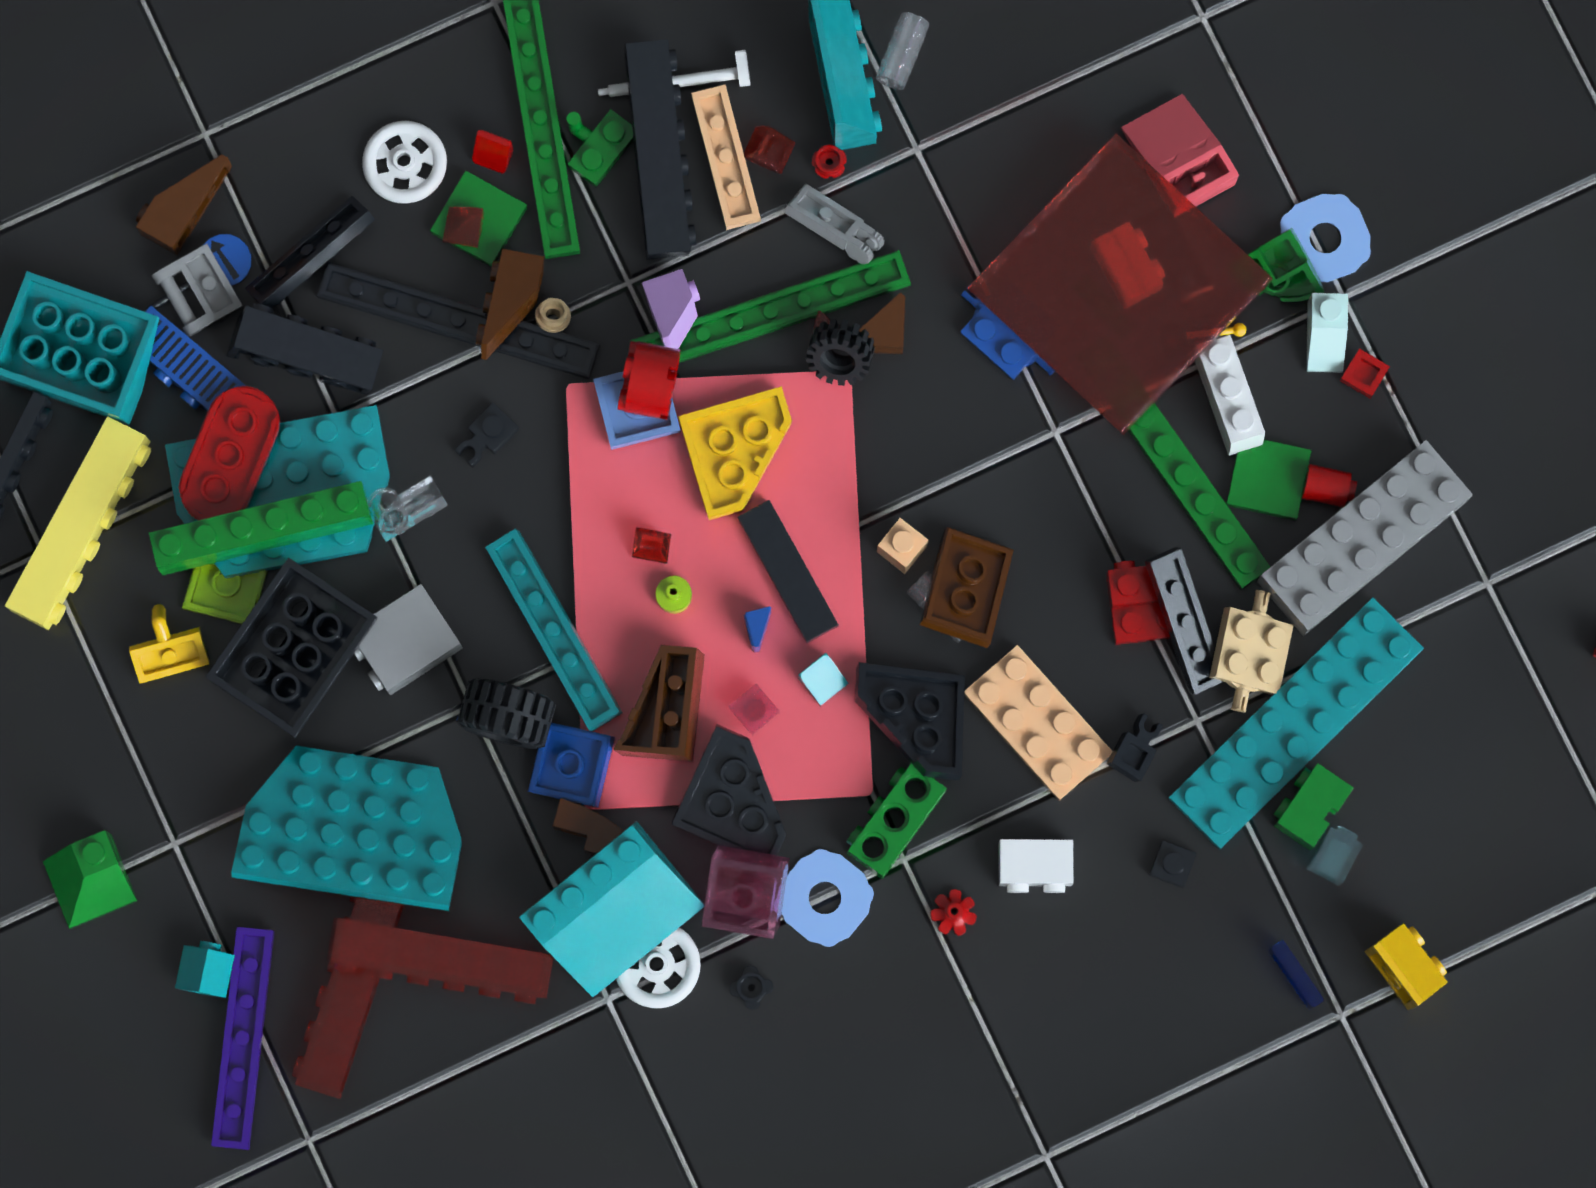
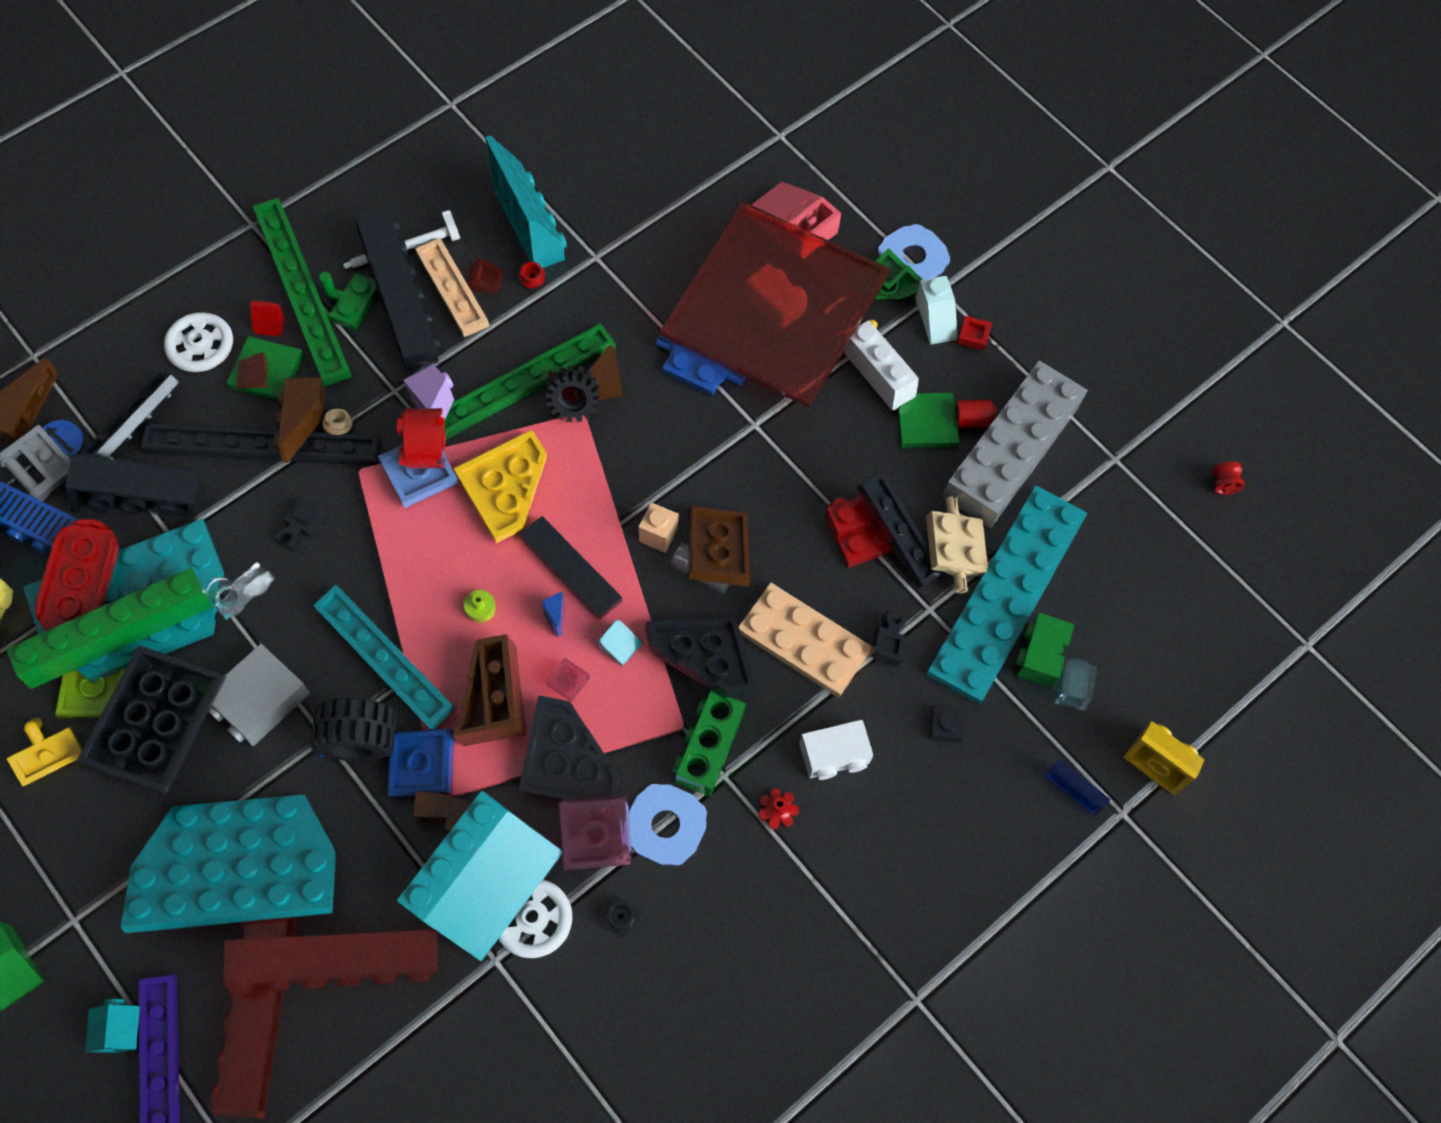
camera: 20 degrees left, 15 degrees down
clear red slope [632,527,672,564] -> none
light grey hinge [784,184,885,264] -> none
clear axle [876,12,930,90] -> none
green plate [1077,336,1270,590] -> none

